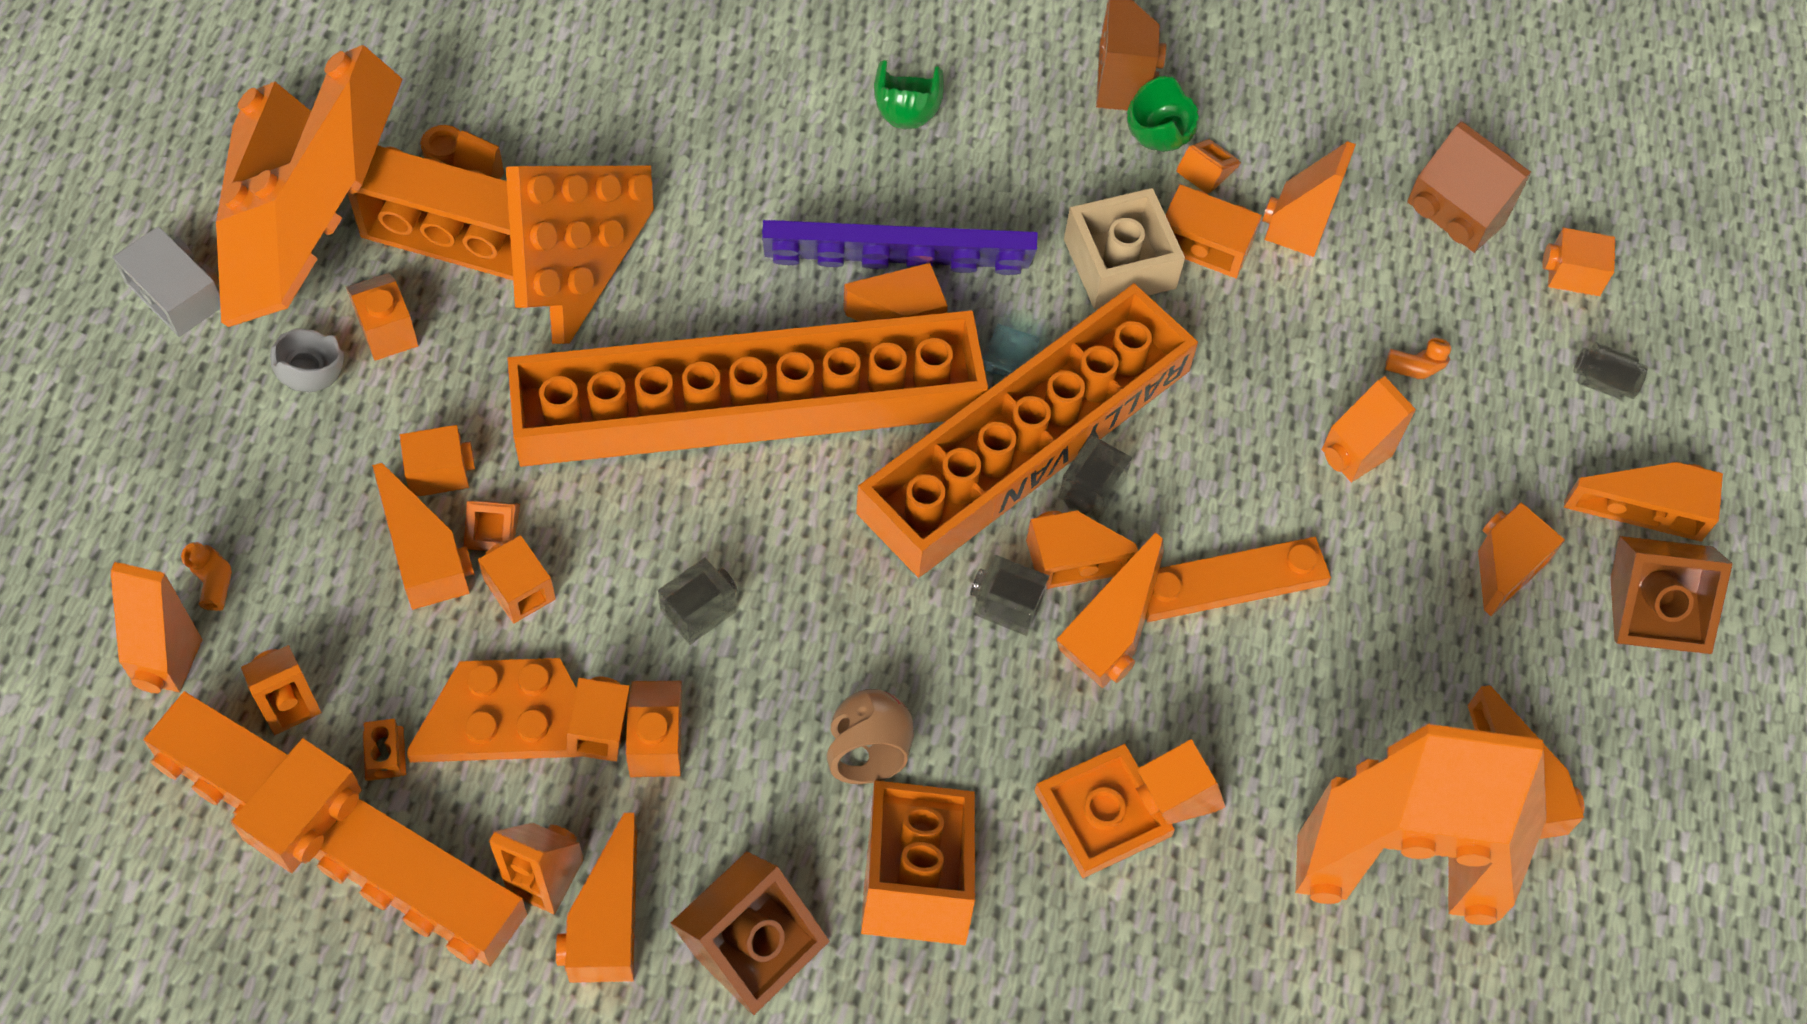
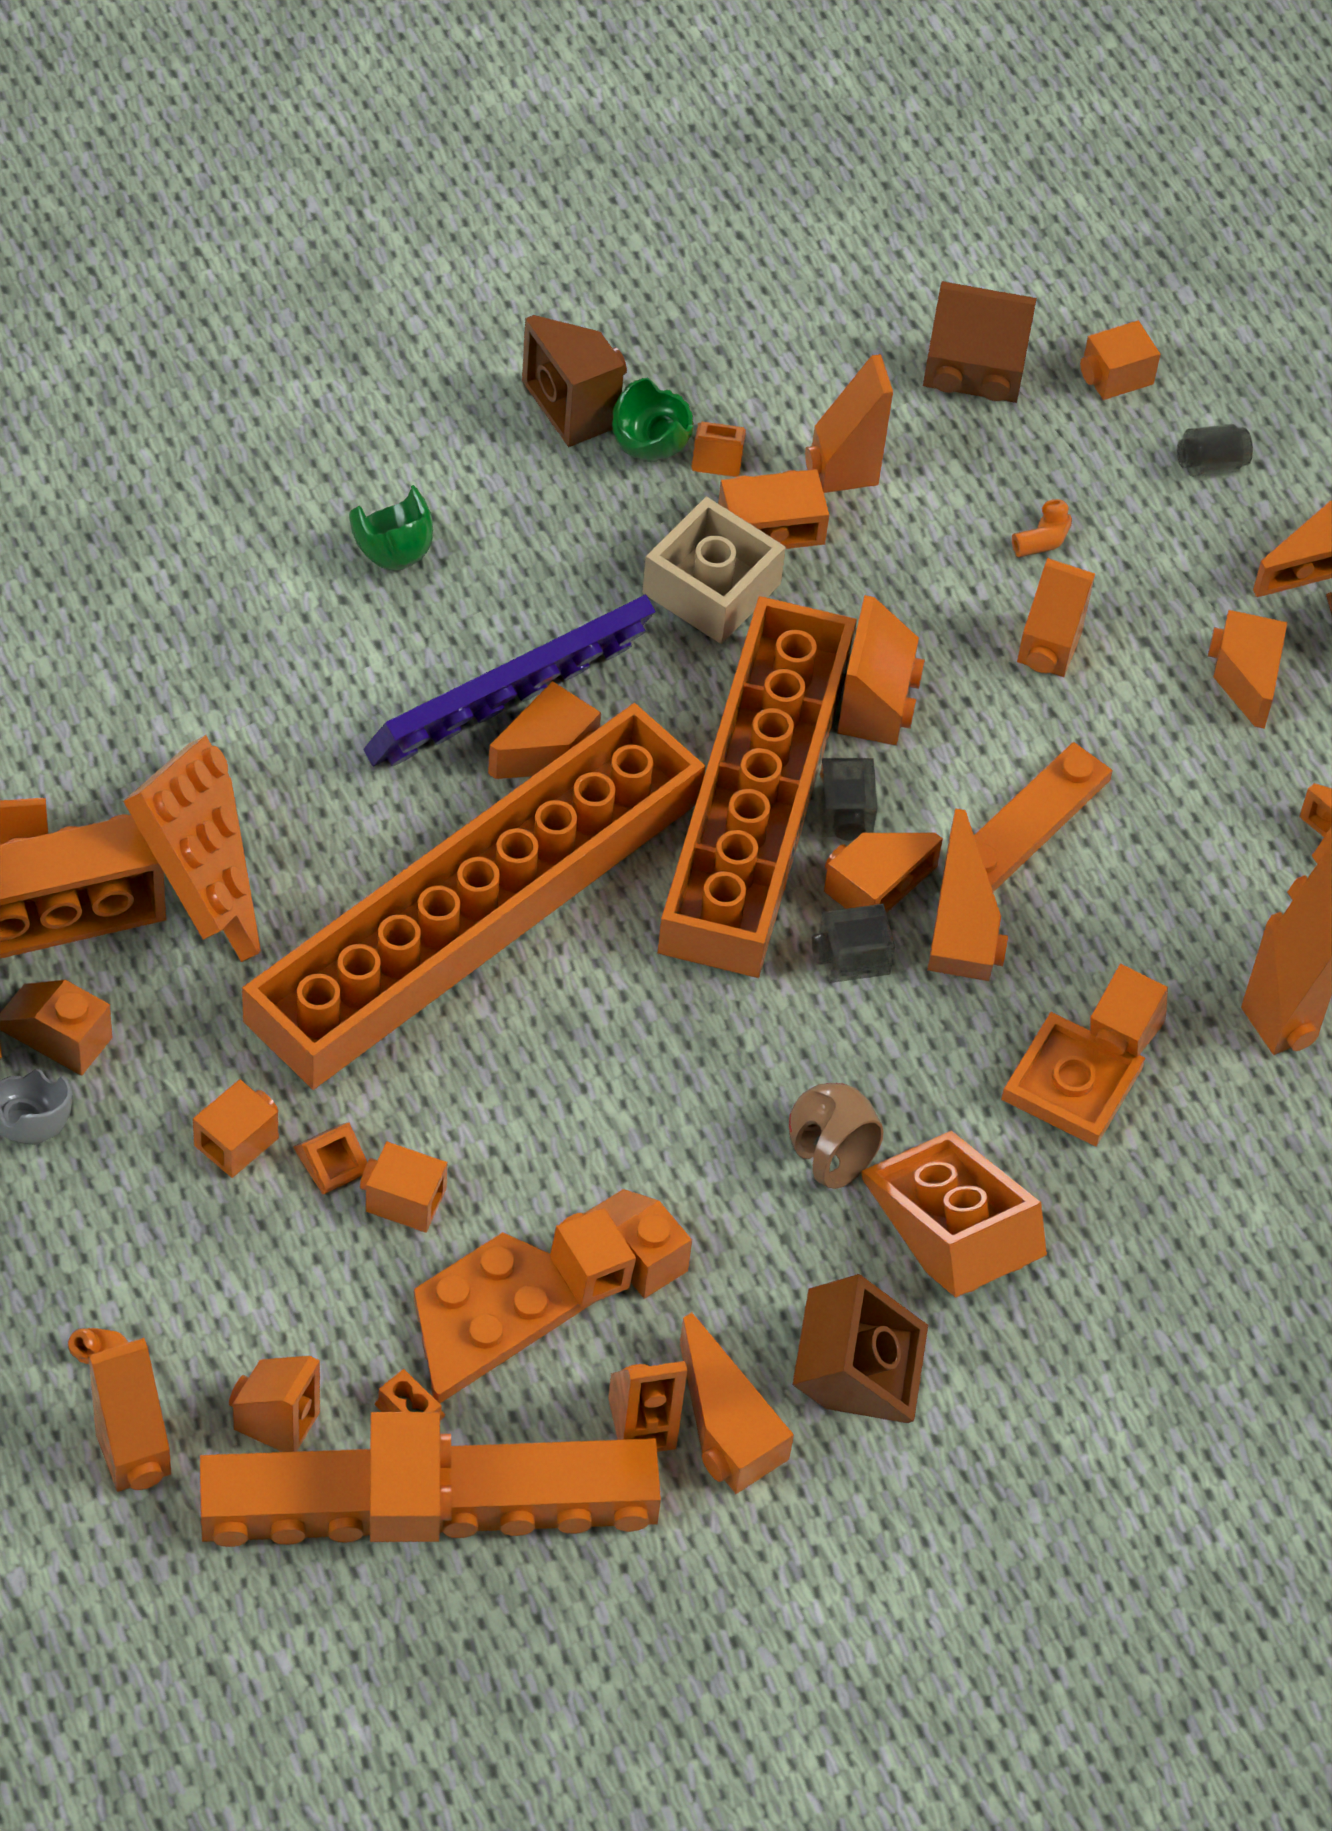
camera: 35 degrees left, 5 degrees down
orange slope [372,463,474,610] -> none
clear smoke brick [658,557,738,645] -> none
clear light blue plate [983,324,1041,377] -> none
none -> orange slope [837,595,925,746]

